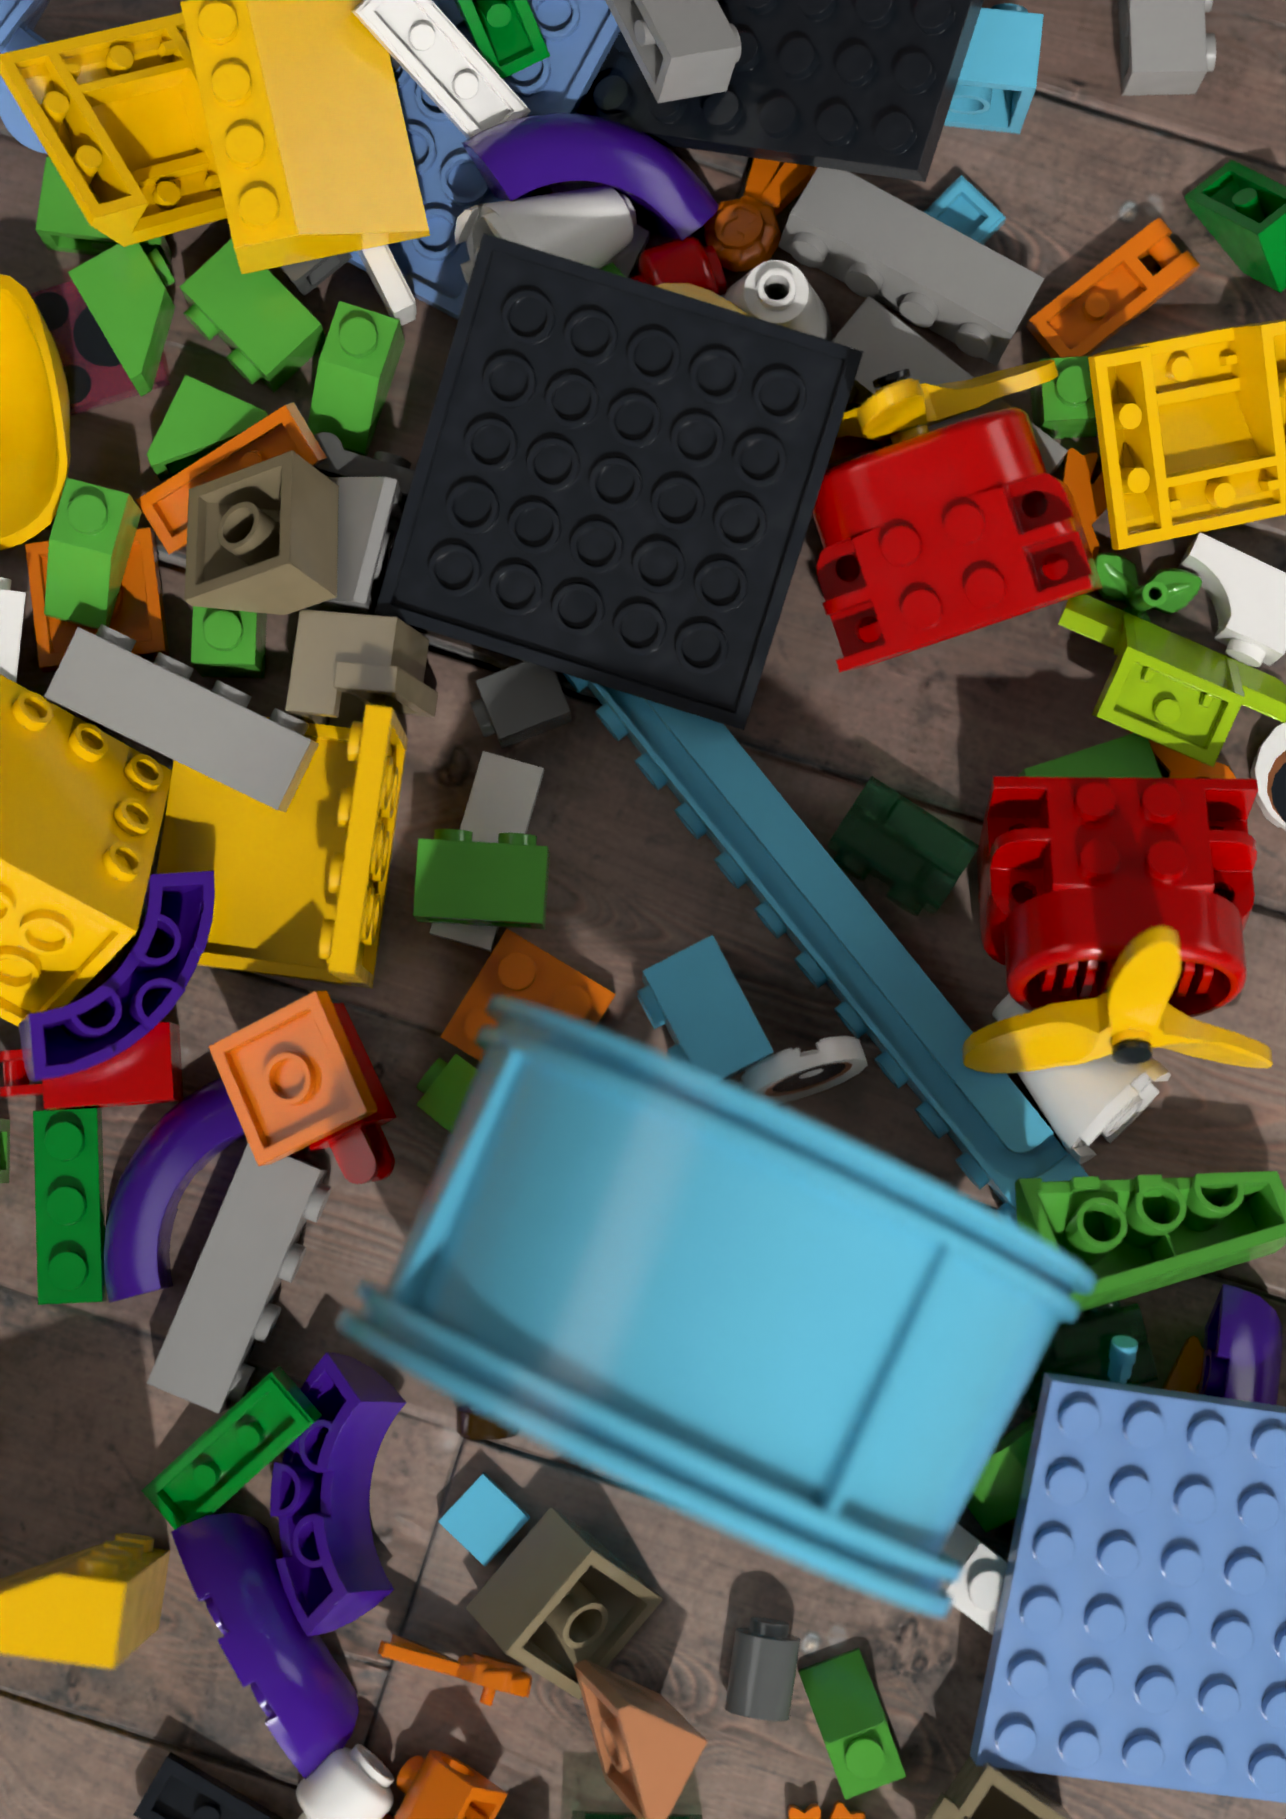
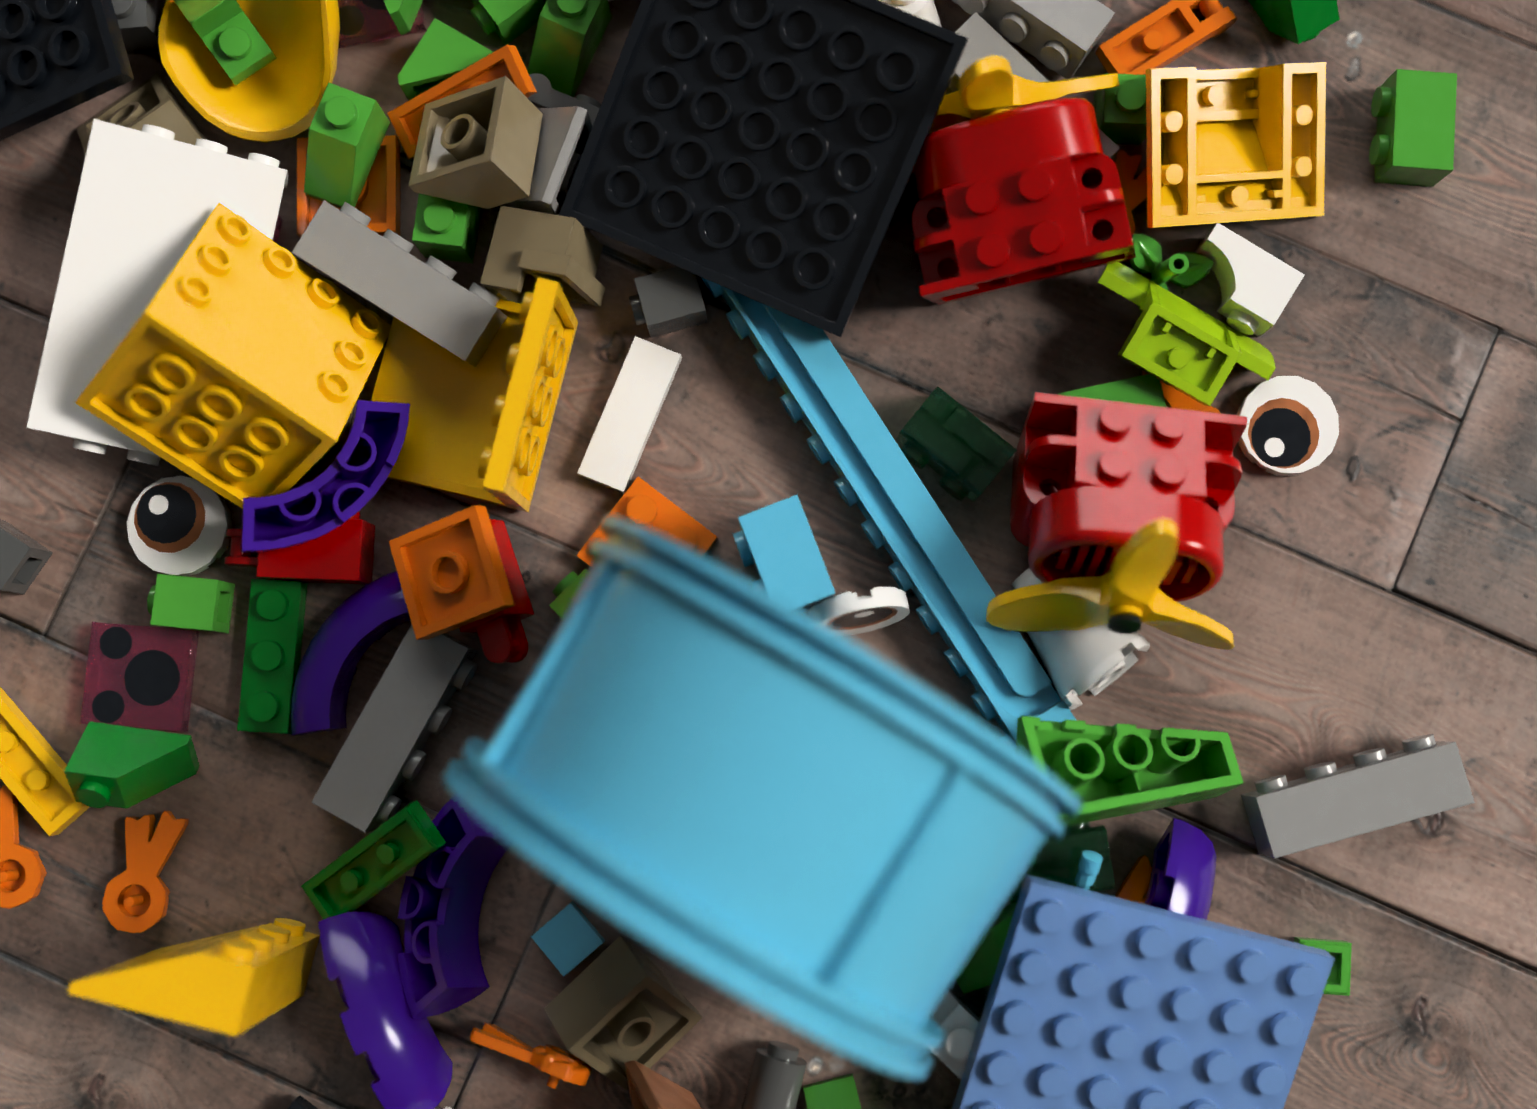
camera: 10 degrees right, 0 degrees up
bright green brick [413,829,550,930] -> none

